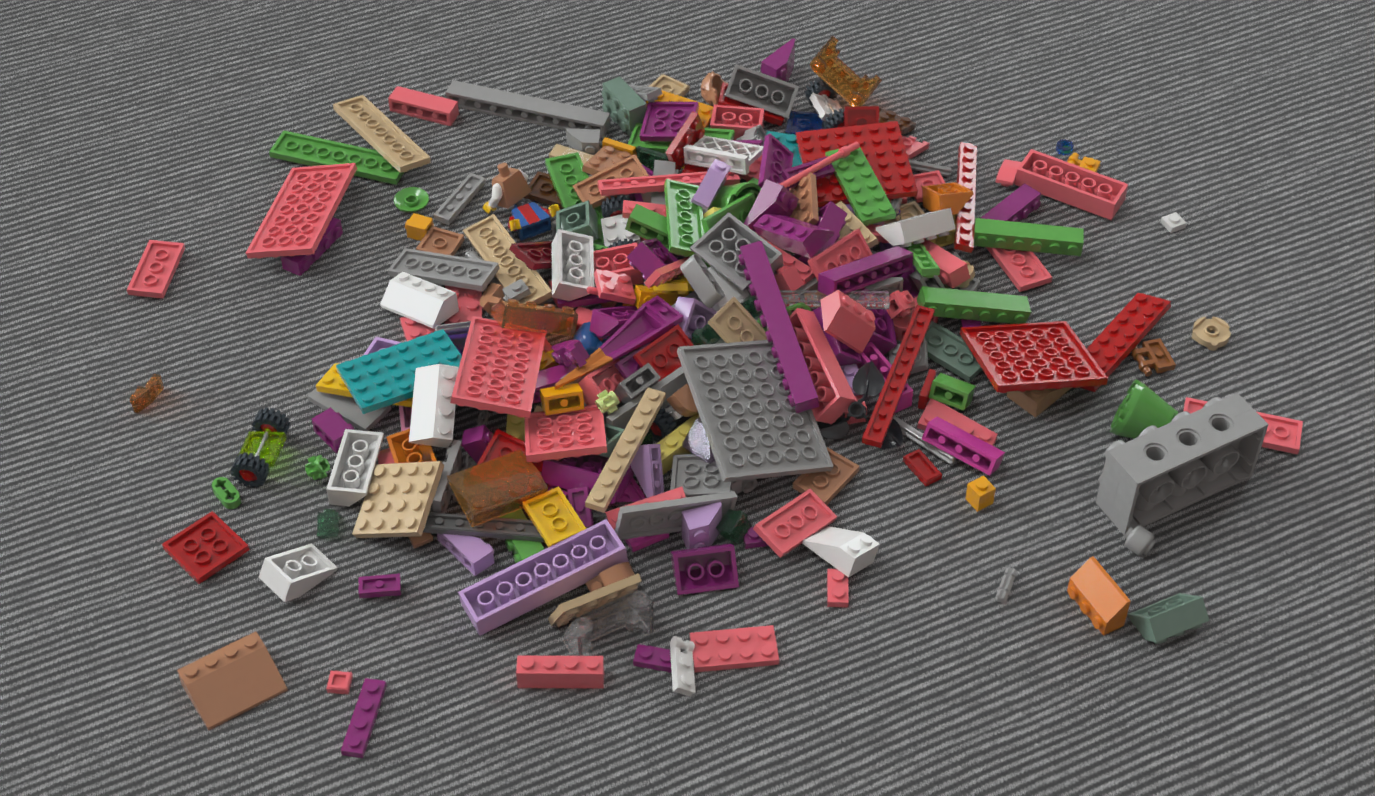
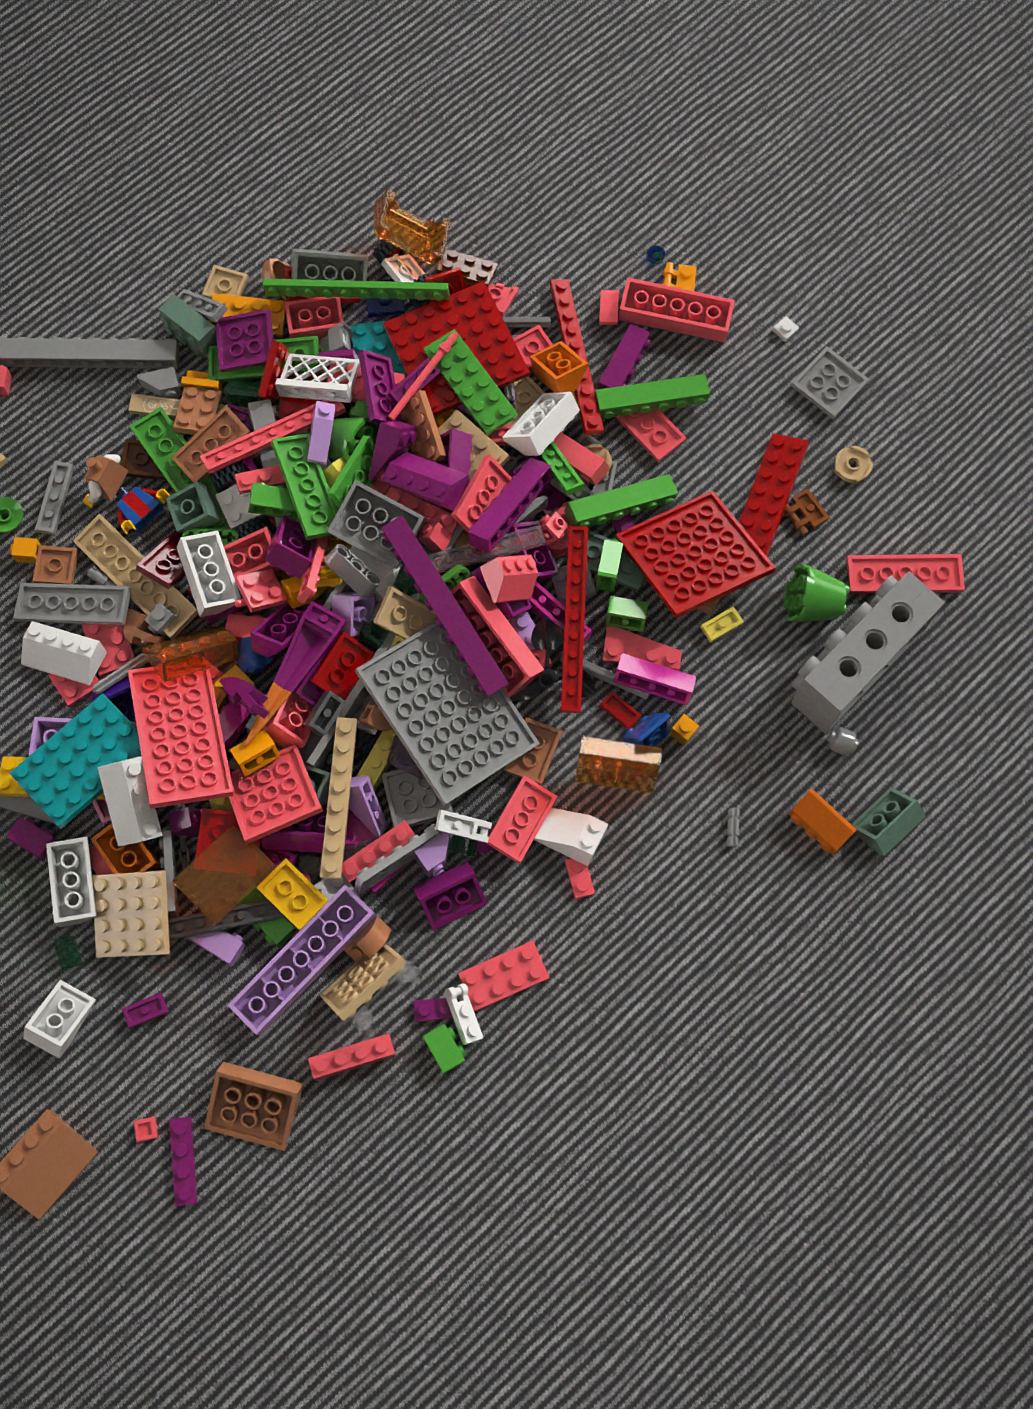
camera: 20 degrees left, 25 degrees up
bright green gear [305,455,330,480] -> none
magenta plate [568,486,594,528] -> none
yellowish green gear [595,390,620,415] -> none
magenta slope [761,38,795,82] -> none
red tile [918,369,937,410] -> none
none -> nougat slope [204,1062,303,1151]
none -> bright green plate [263,278,450,301]
none -> bright green brick [423,1024,467,1075]
none -> white plate [435,810,492,843]
none -> clear orange slope [575,736,662,793]
none -> slope [595,539,623,592]
none -> blue slope [623,713,671,760]
none -> light yellow plate [700,606,744,643]
none -> light grey plate [791,346,870,420]

